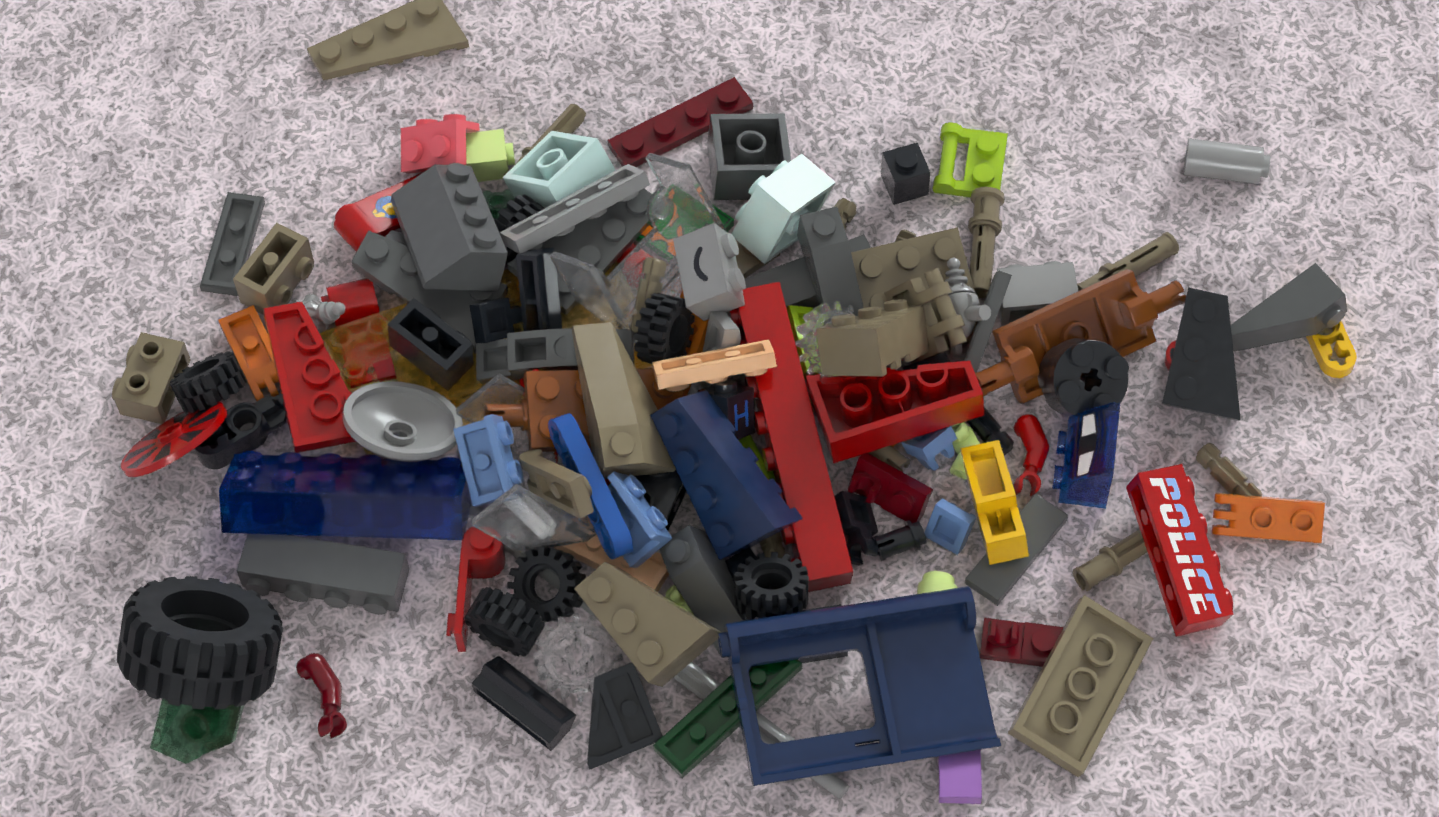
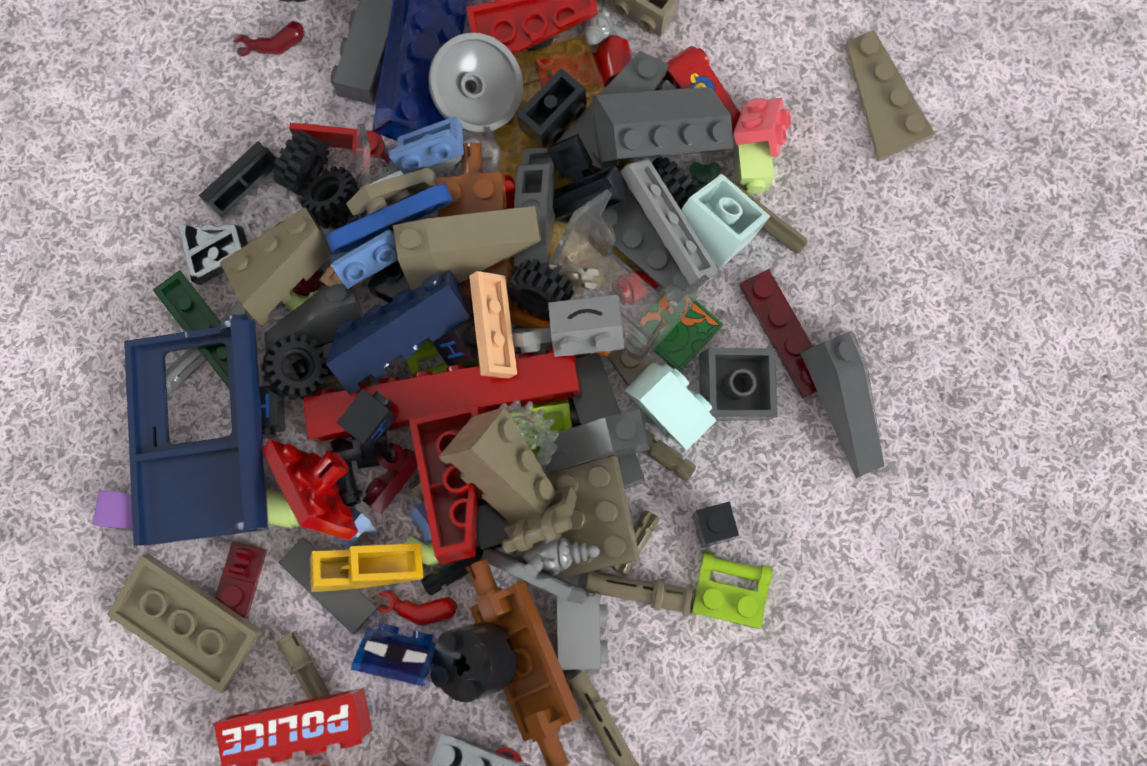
camera: 90 degrees right, 15 degrees up
none -> red plate [261,439,358,540]
none -> black brick [336,389,398,449]
none -> dark grey wedge [801,332,884,478]

